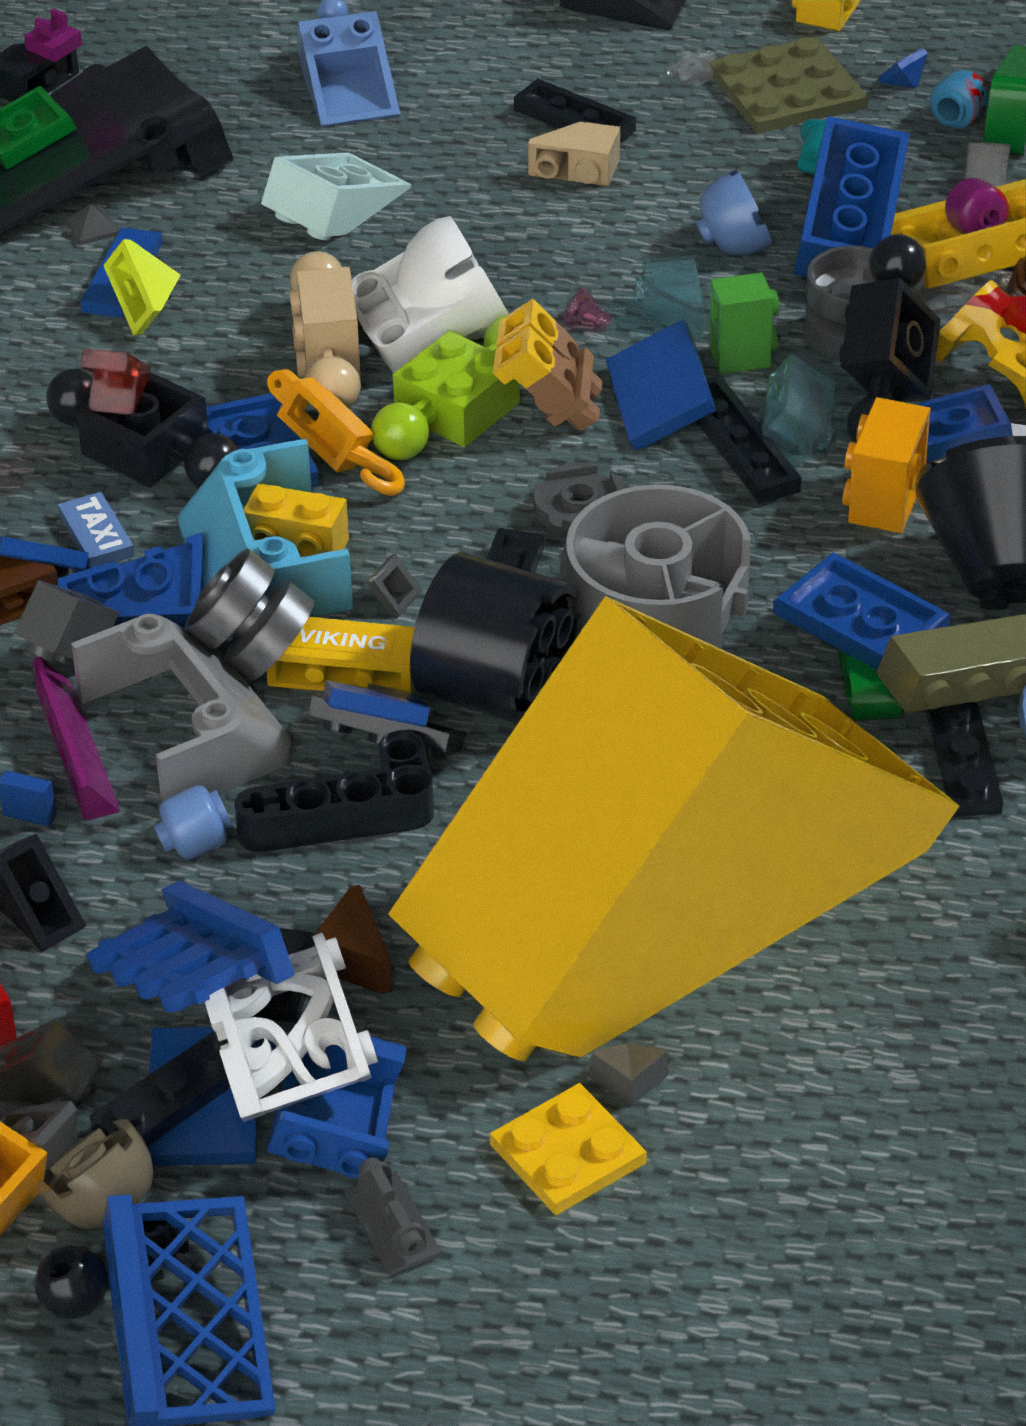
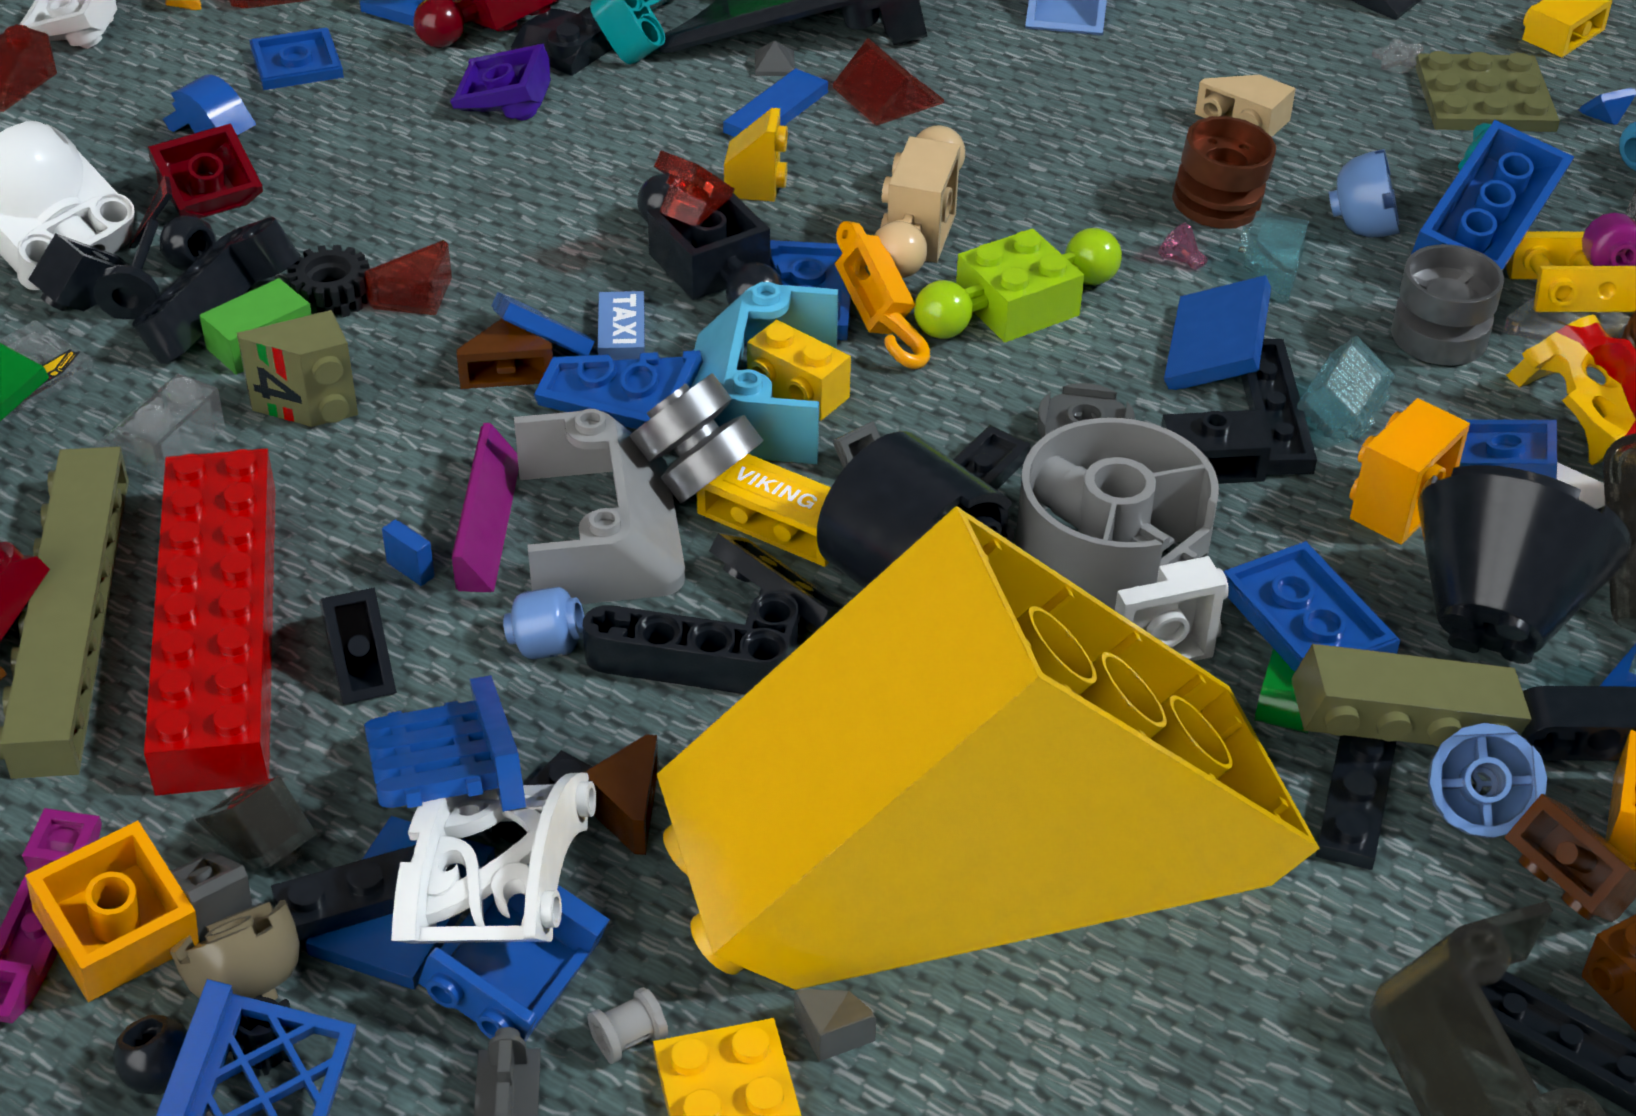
camera: 20 degrees right, 0 degrees up
dark grey brick [14,580,120,667] -> none
neon yellow slope [103,239,181,336] -> none
light aqua slope [261,152,411,240] -> none
blue tile [323,680,430,727] -> none
white piece [352,216,509,373] -> none
hips [492,298,603,430] -> none
black plate [514,79,636,143] -> none
bright green brick [709,272,779,374] -> none
black brick [839,235,941,443] -> none
none -> light grey bush [587,987,668,1064]
none -> yellow slope [724,108,788,202]
none -> clear red slope [833,38,944,126]
none -> white plate [1115,556,1228,661]
none -> black brick [1161,410,1272,484]
none -> copper wheel [1172,116,1276,229]

